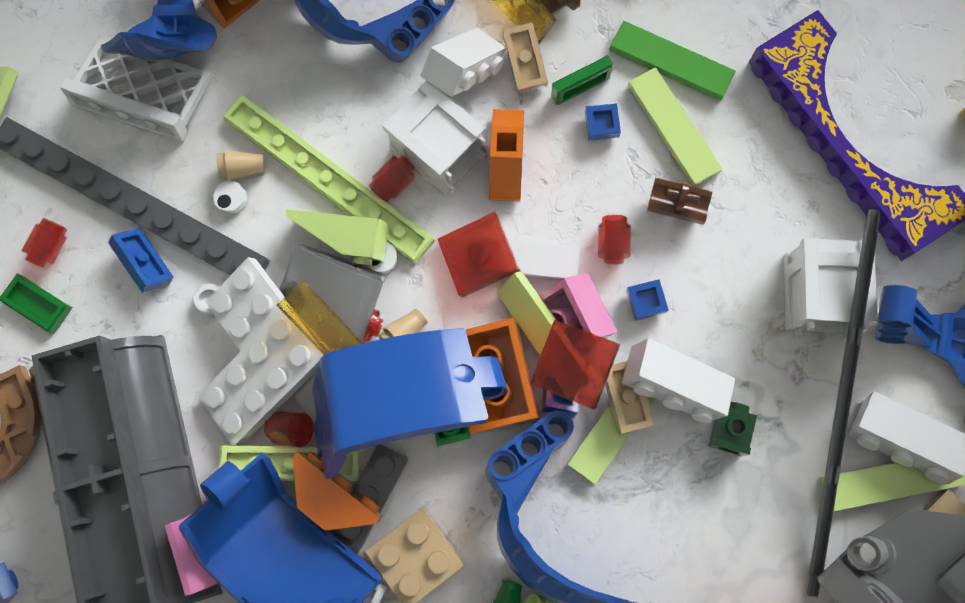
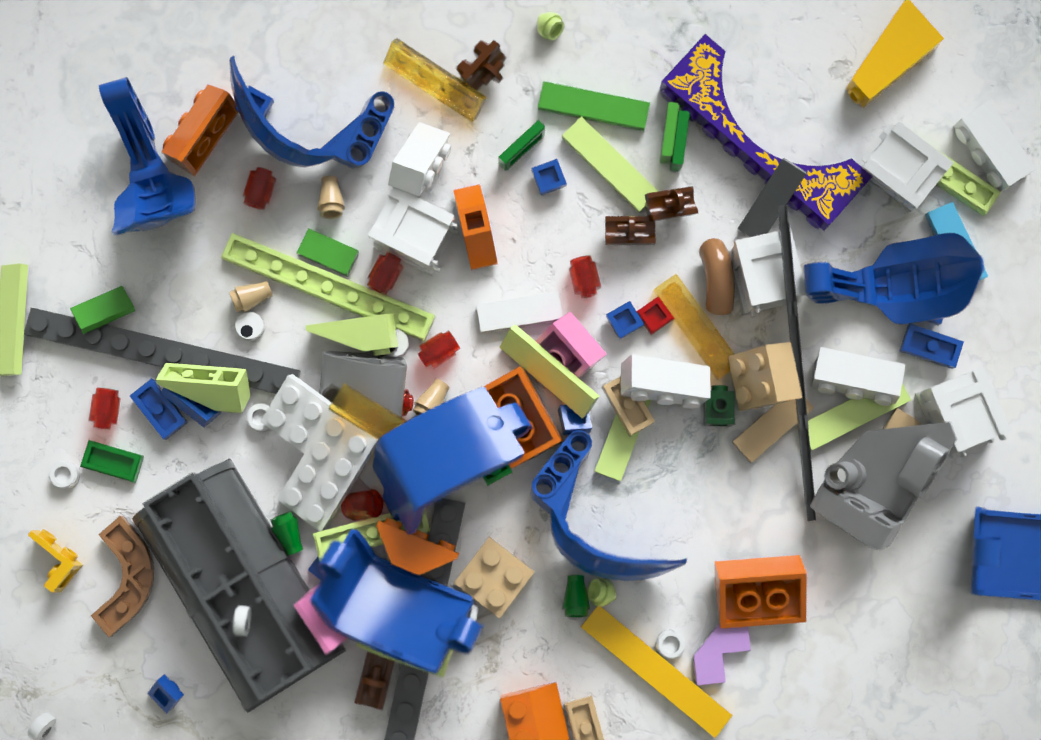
camera: 20 degrees left, 5 degrees up
white fence [60,37,212,142] -> none
clear red tile [437,211,520,298] -> none
tan plate [502,22,548,93] -> none
clear red tile [530,320,620,410] -> none
none -> bright green tile [70,286,135,334]
none -> blue plate [130,378,188,440]
none -> yellowish green slope [156,363,251,413]
none -> white tile [233,606,251,636]
none -> clear red brick [242,167,276,210]
none -> green cone [270,511,303,556]
none -> bright green tile [297,228,359,277]
none -> tan cone [317,176,345,219]
none -> clear red brick [417,330,460,369]
none -> red tile [637,296,675,335]
none -> reddish brown hips [645,186,699,222]
none -> clear yellow plate [653,274,734,381]
none -> bright green tile [659,102,679,164]
none -> green tile [670,110,690,172]
none -> medium nougat cylinder [699,238,735,315]
none -> tan brick [728,342,802,411]
none -> tan tile [732,399,814,463]
none -> dark grey tile [738,158,807,237]

